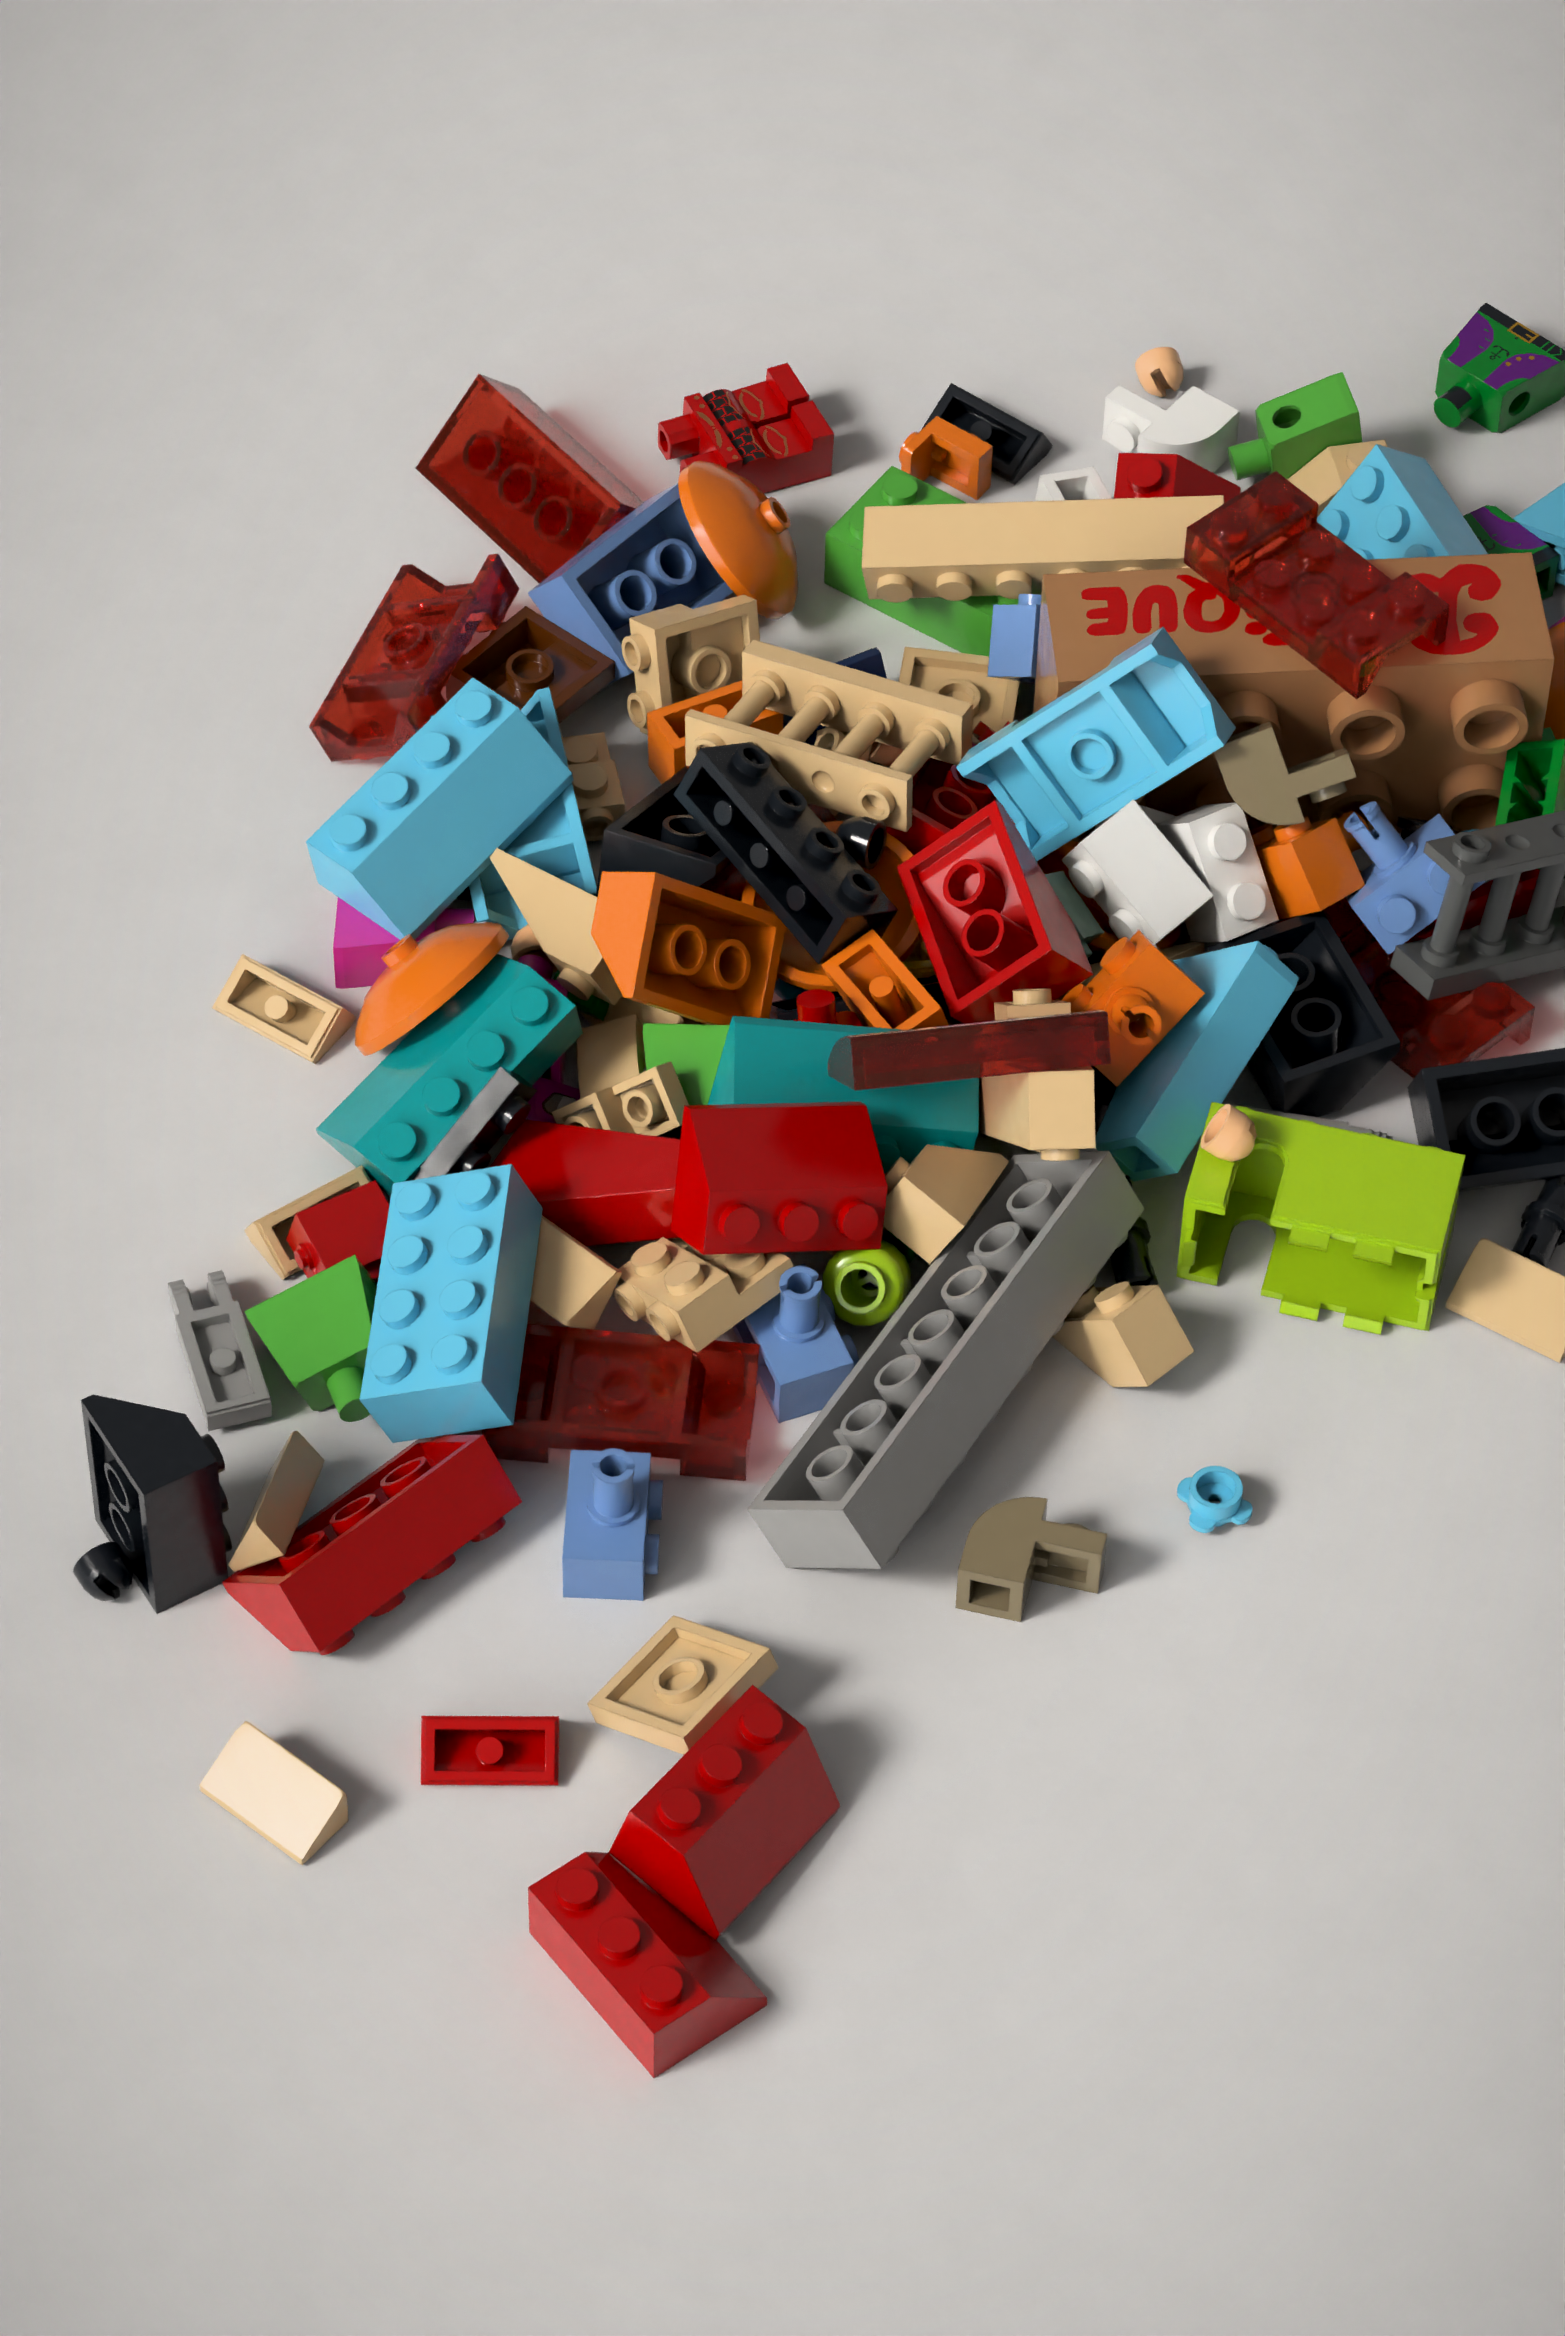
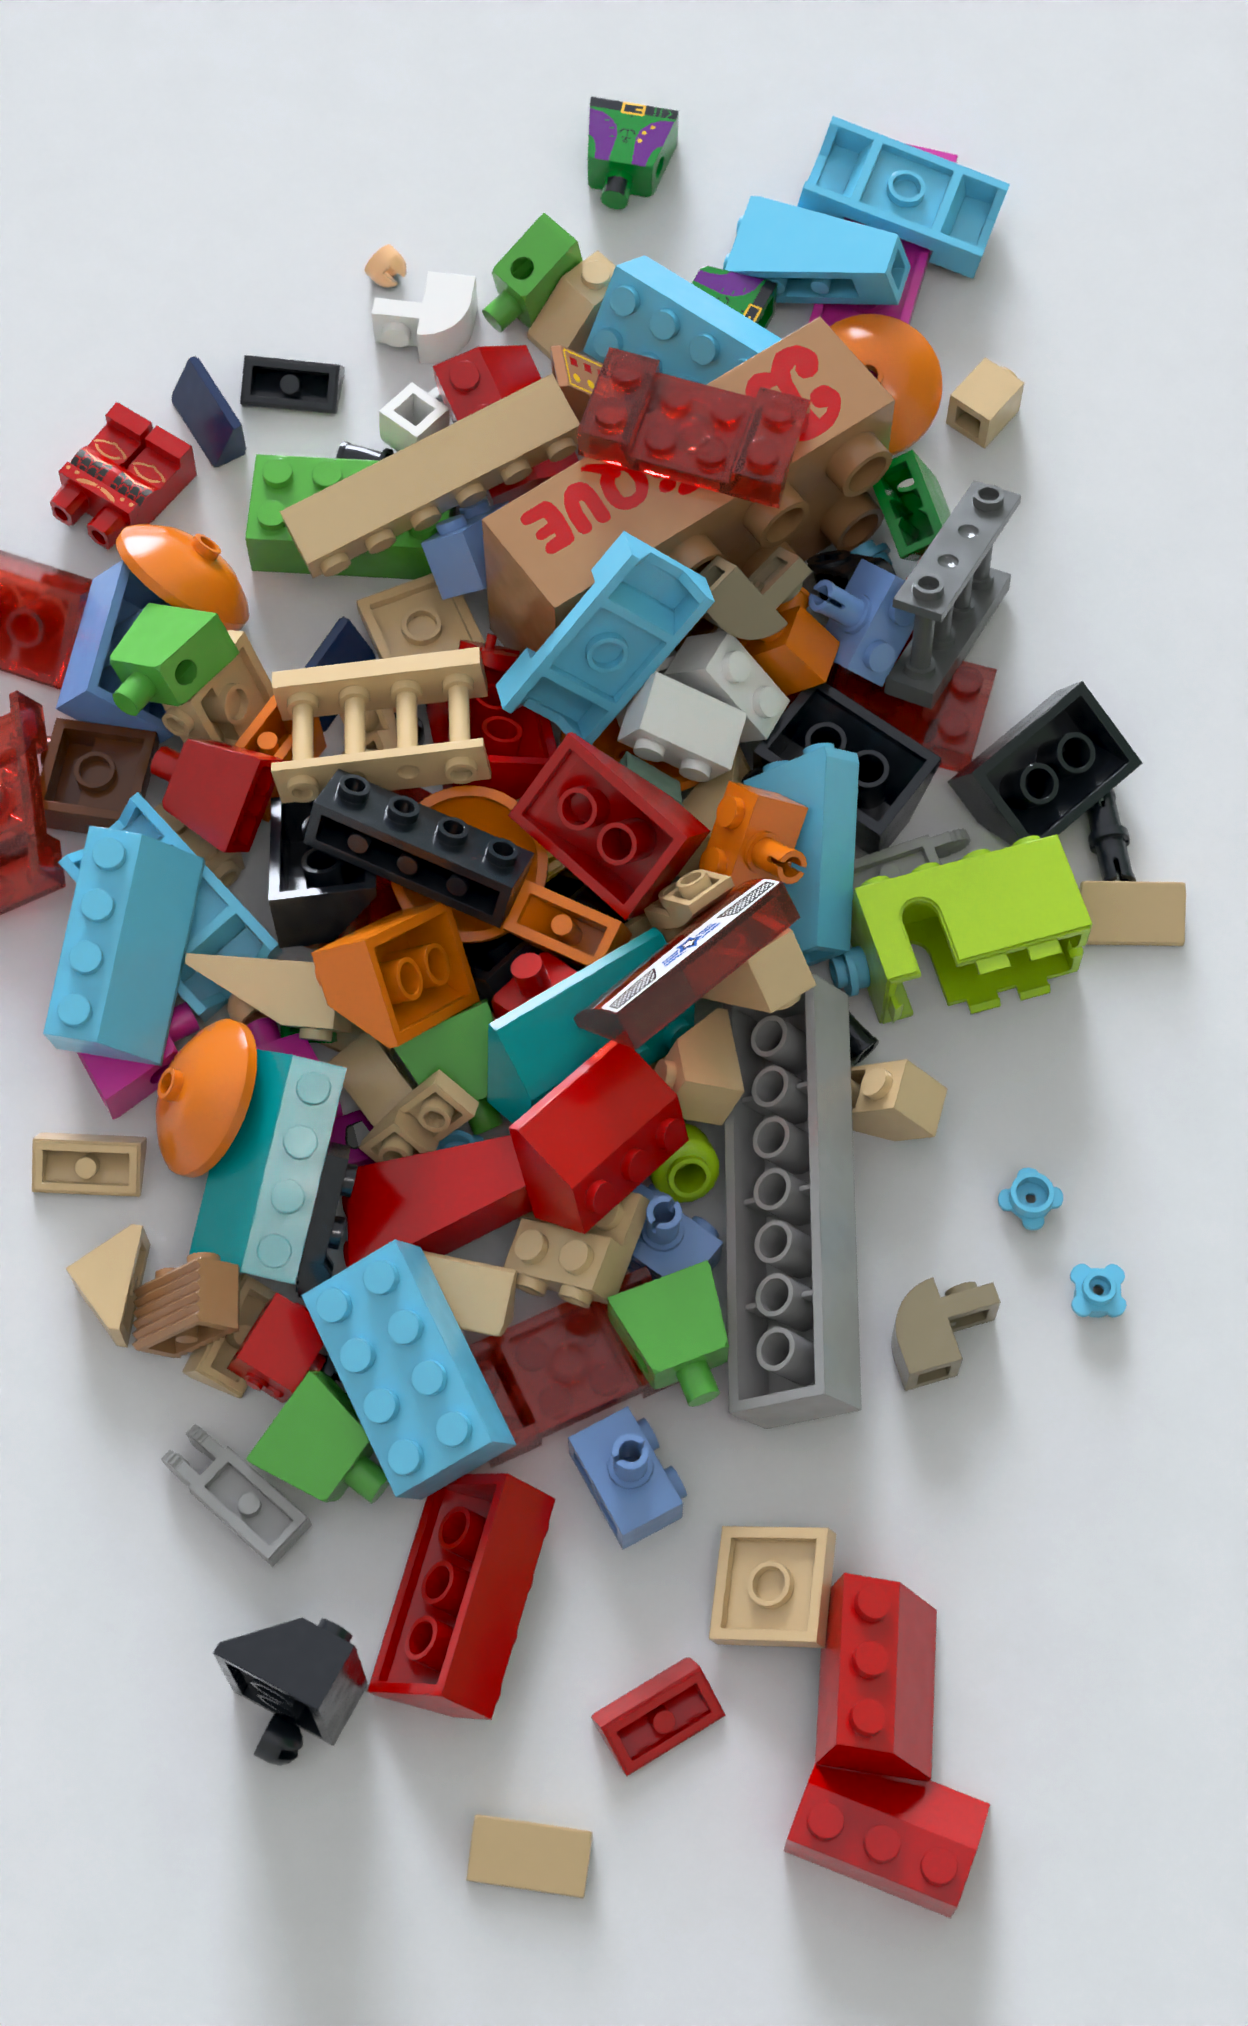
camera: 30 degrees left, 15 degrees up
tan slope [228,1431,325,1572] -> none
black hinge [836,816,887,870] -> none
orange bracket [899,416,993,500] -> none
light nougat hinge [1200,1104,1257,1162] -> none
none -> tan slope [66,1224,151,1348]
none -> bright green torso [110,603,240,716]
none -> medium nougat brick [132,1252,240,1358]
none -> red torso [150,738,285,853]
none -> dark blue slope [171,356,247,468]
none -> bright green torso [608,1260,729,1407]
none -> medium azure plate [829,946,870,997]
none -> medium azure plate [1070,1264,1127,1318]

